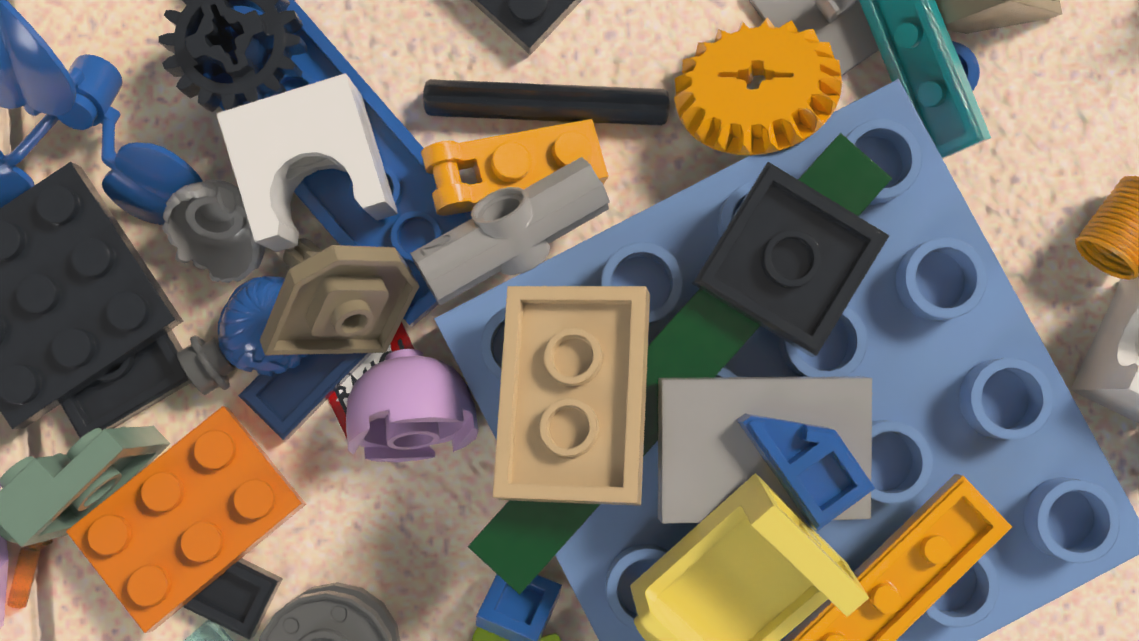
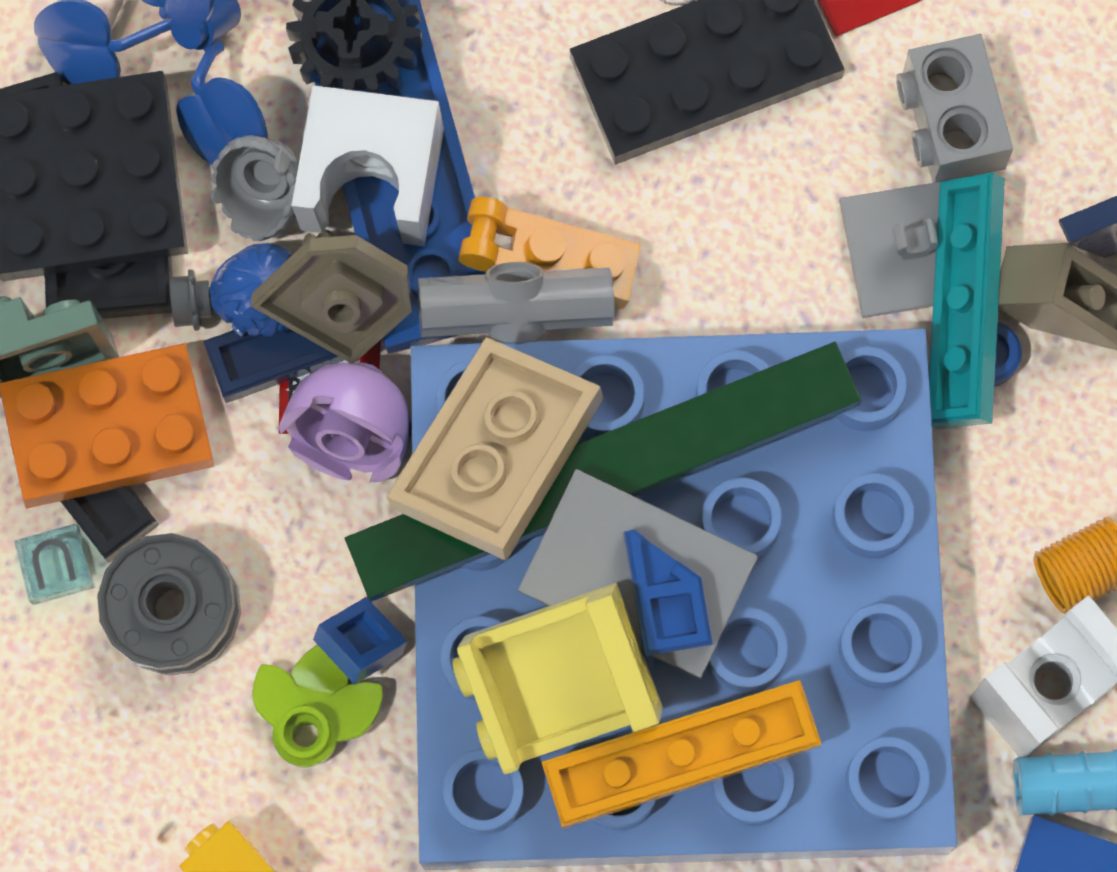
camera: 30 degrees right, 10 degrees down
black axle [423,79,670,126] -> none
light orange gear [674,17,842,155] -> none
black tile [692,162,890,357] -> none

